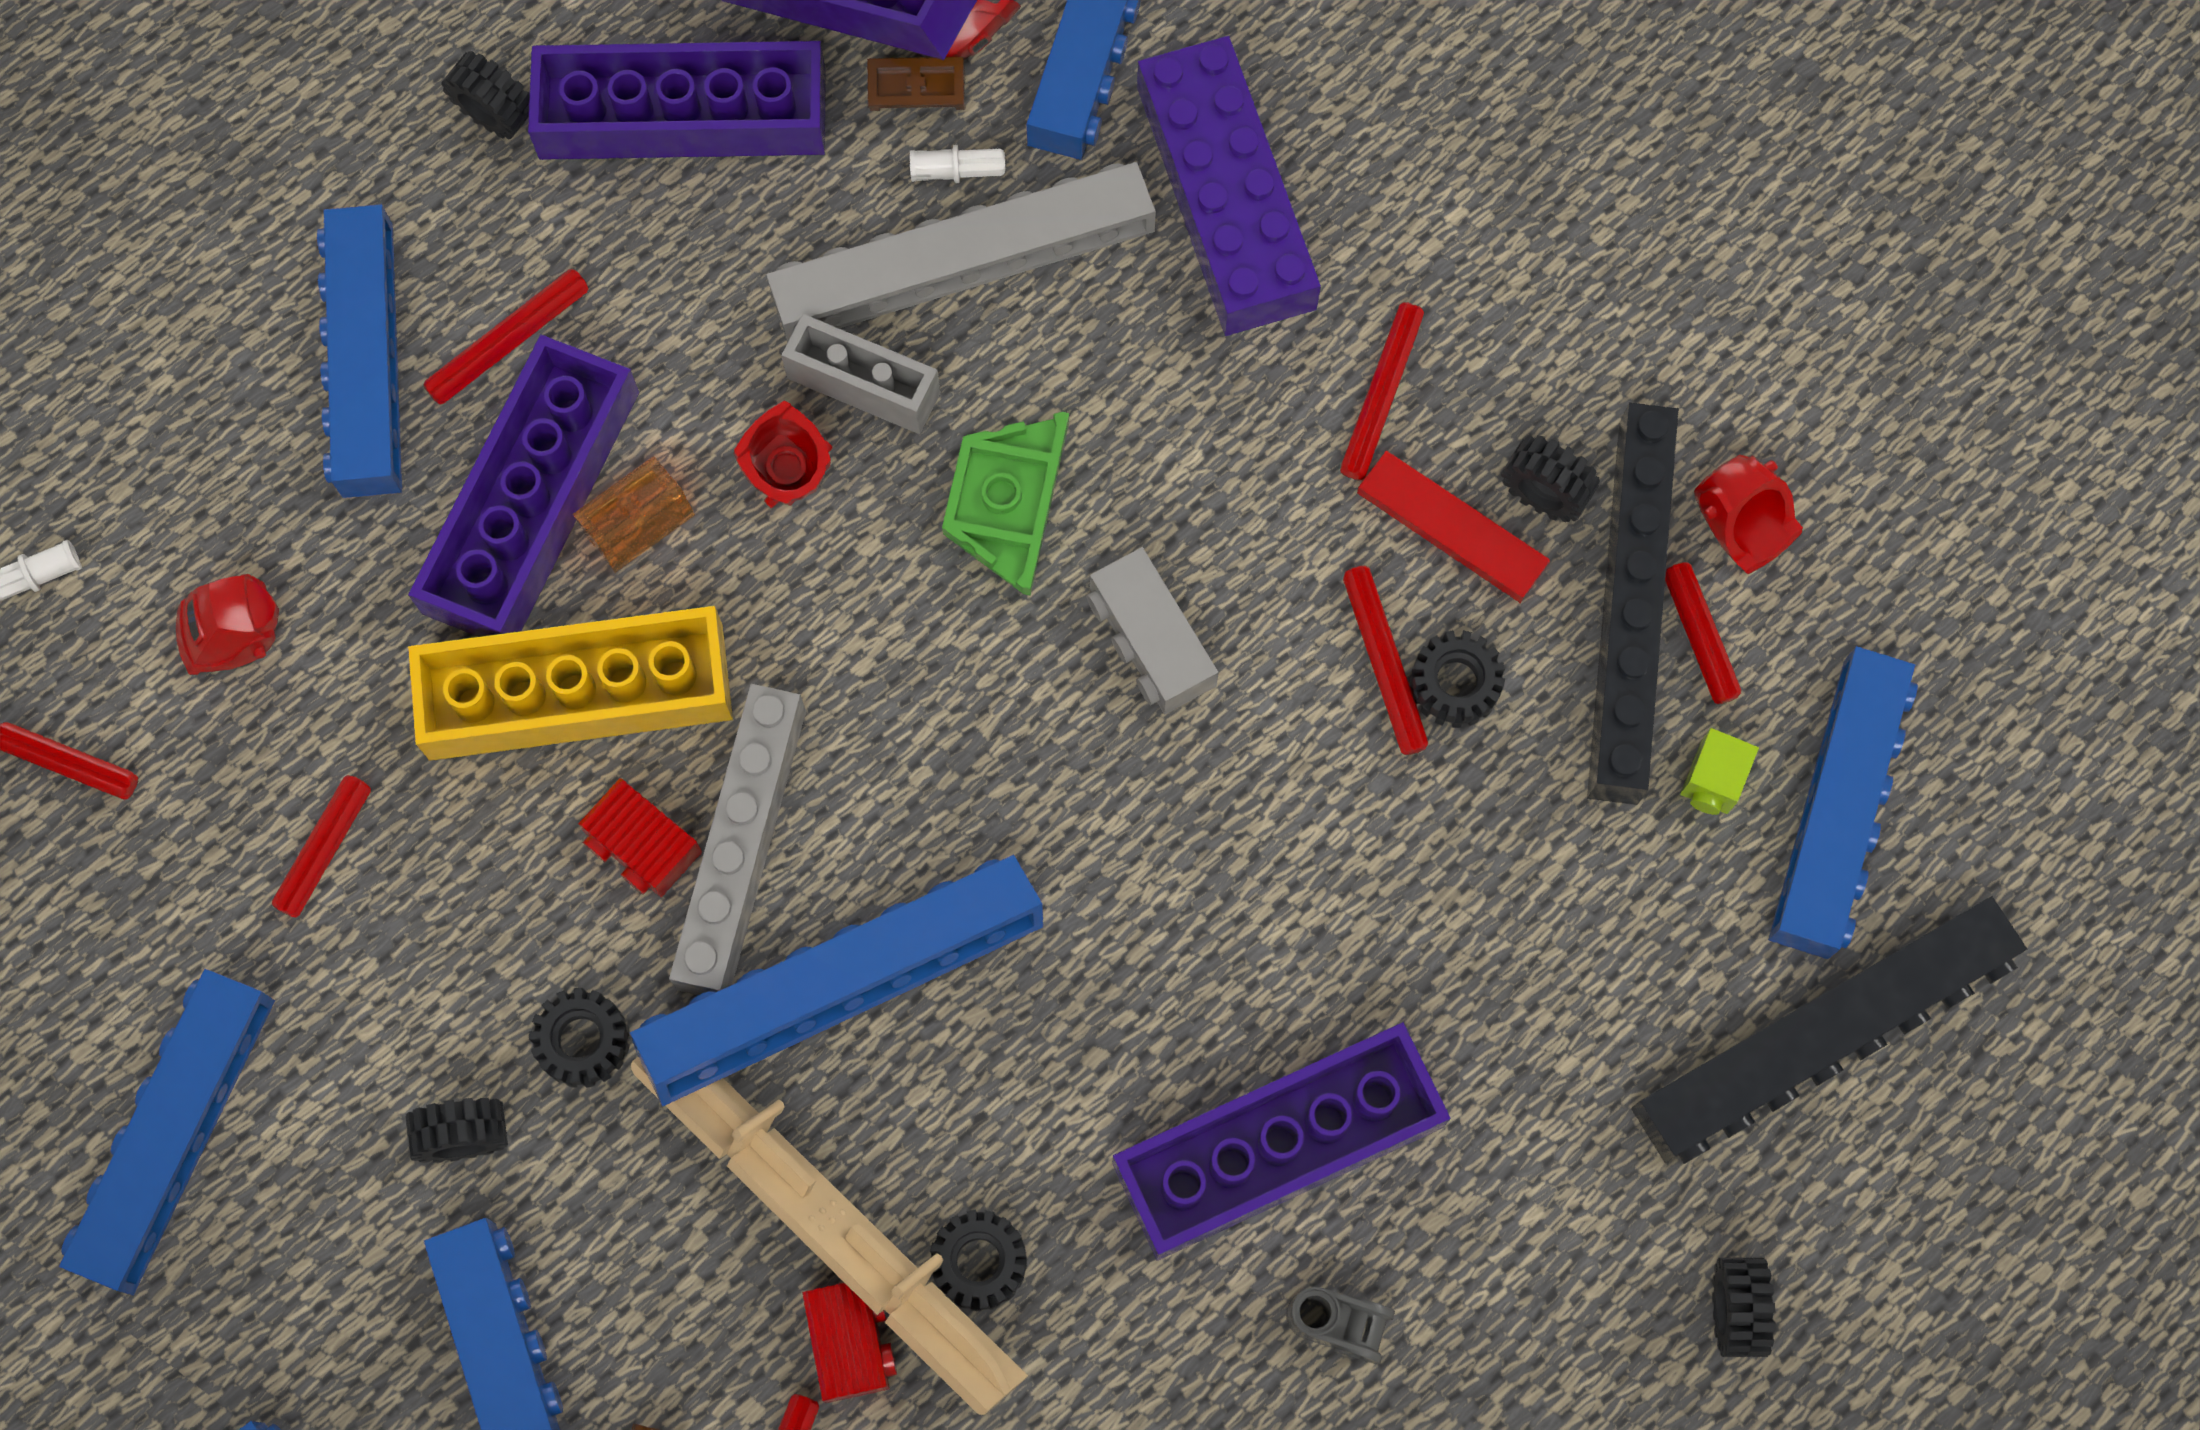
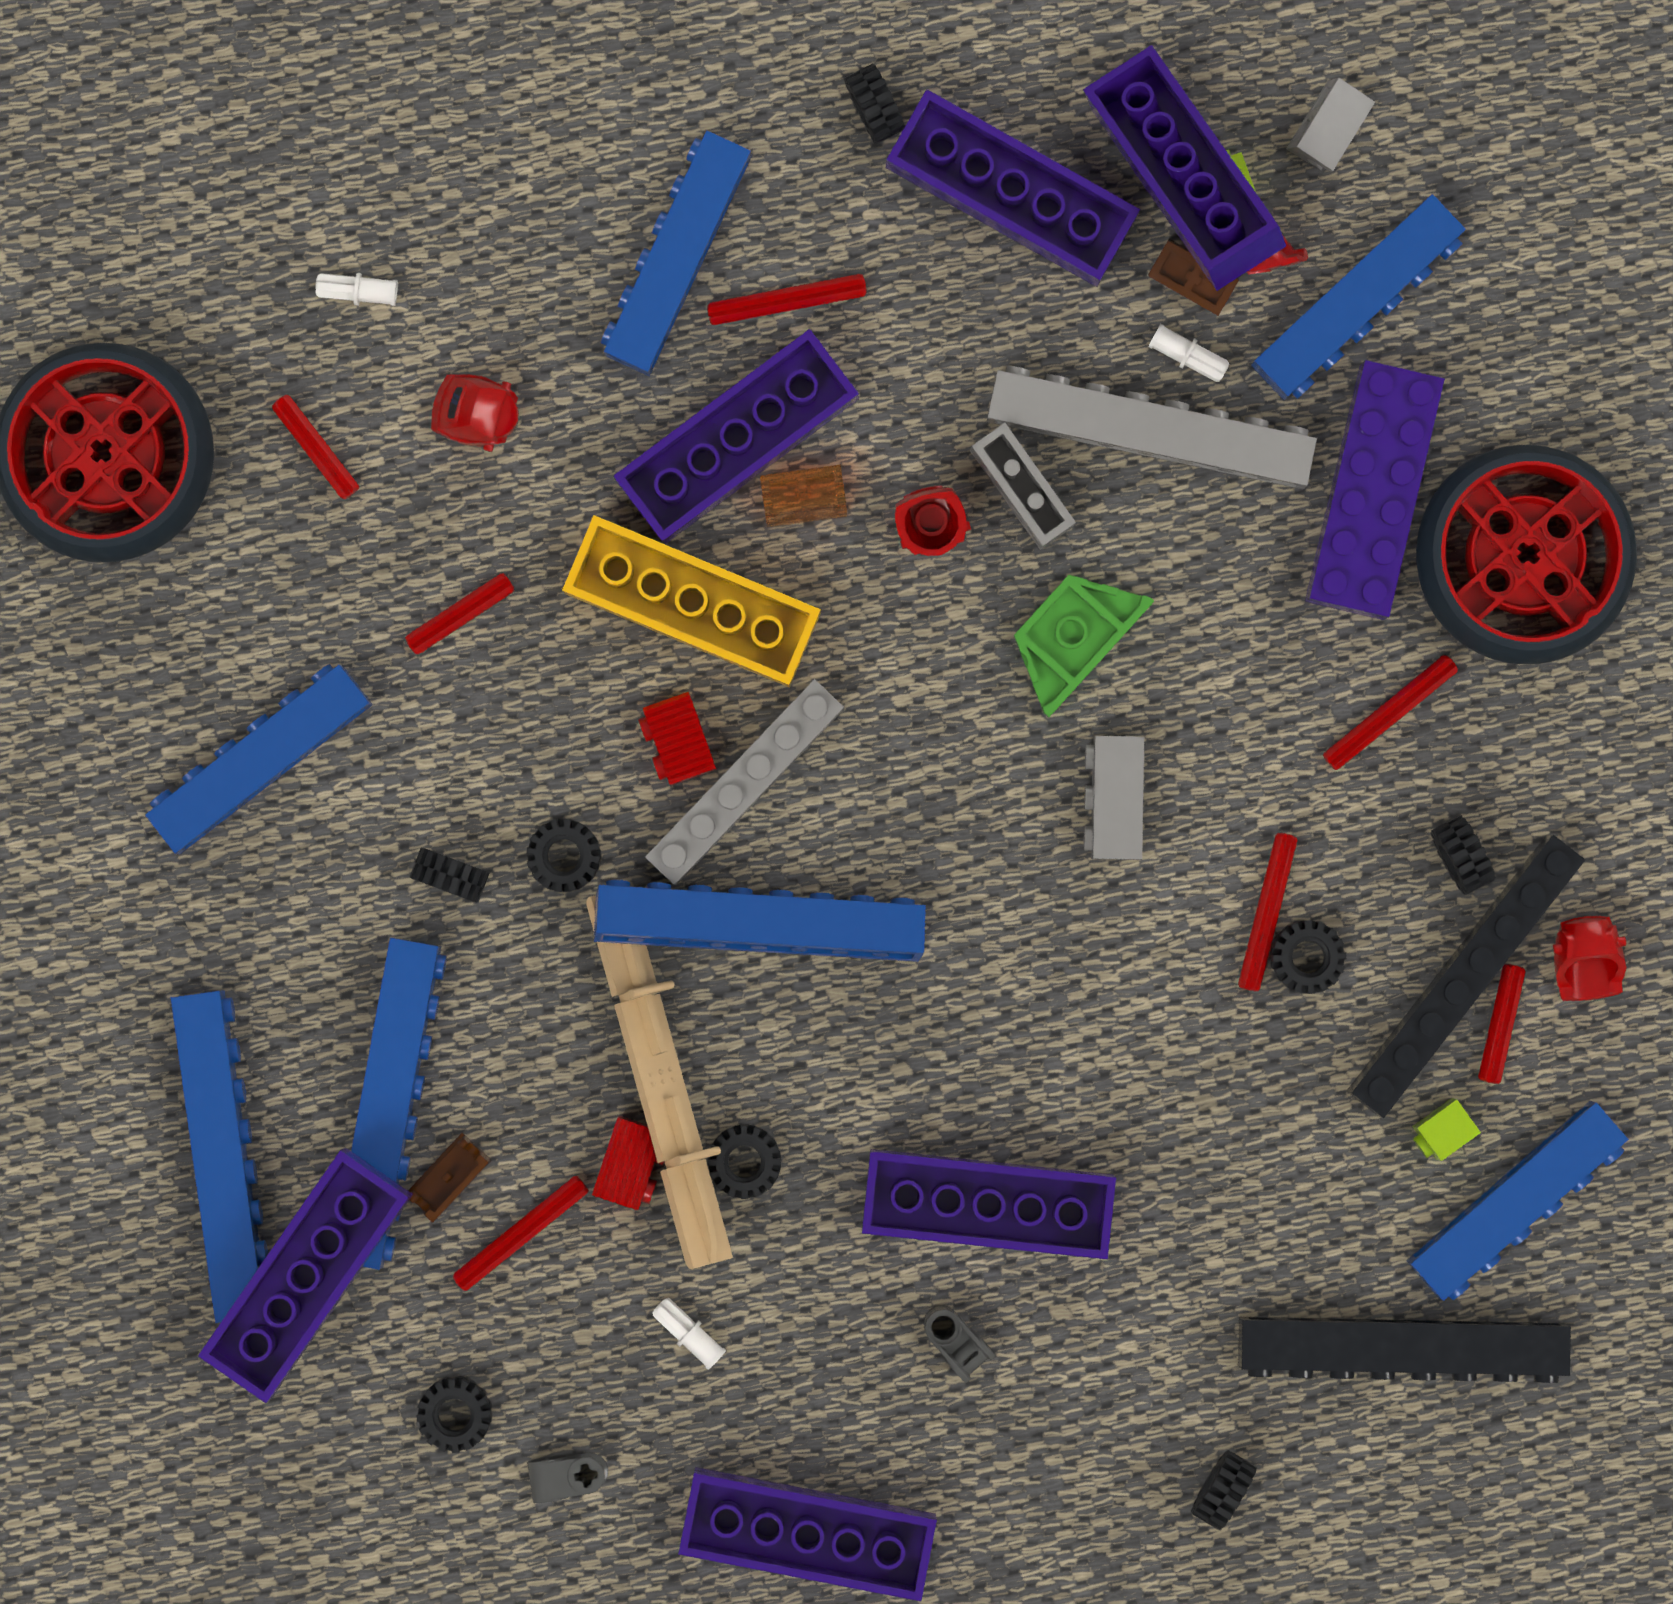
camera: 30 degrees right, 15 degrees up
red tile [1357,450,1550,604] -> none
none -> red wheel [1416,445,1637,664]

